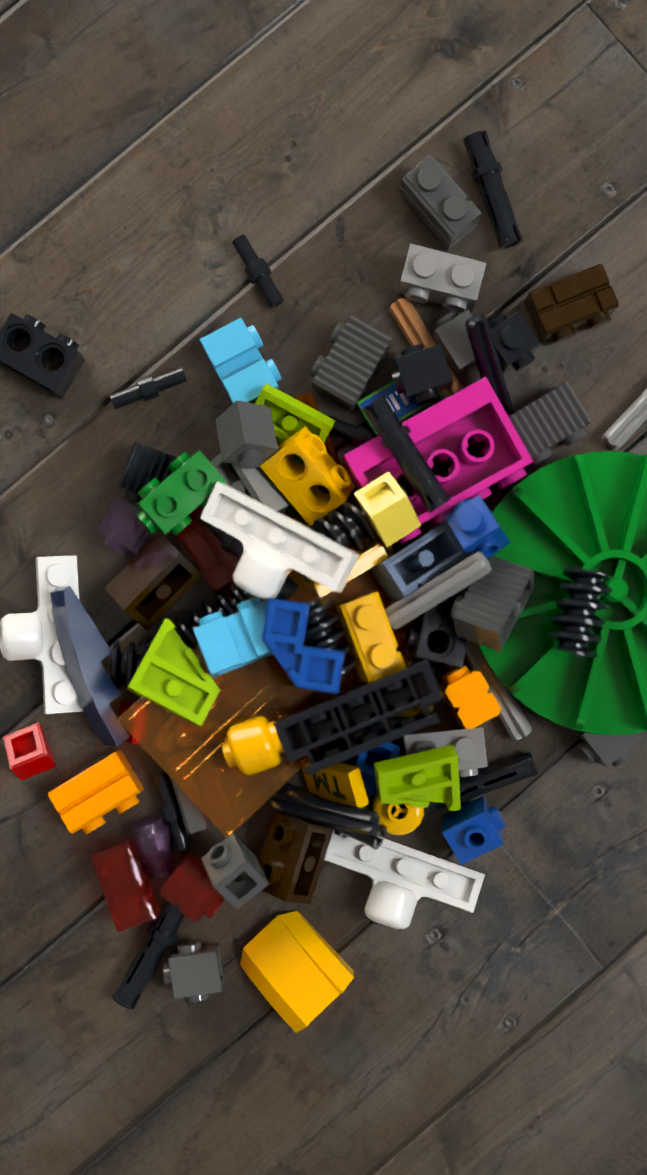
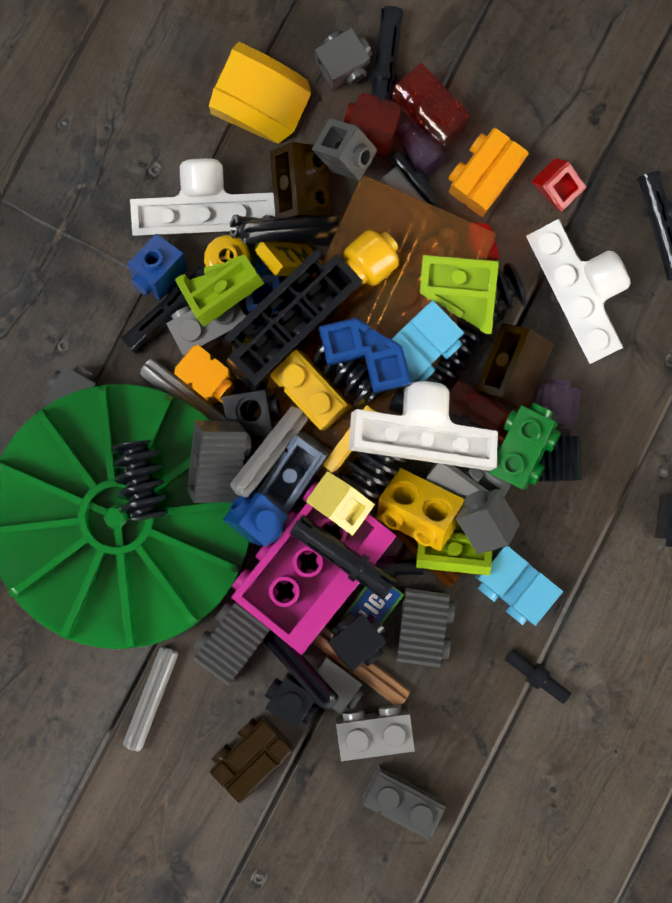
camera: 155 degrees right, 0 degrees up
dark blue slope [50,586,130,746] -> none
black bar [110,367,187,410] -> none
black pin [463,130,523,250] -> none

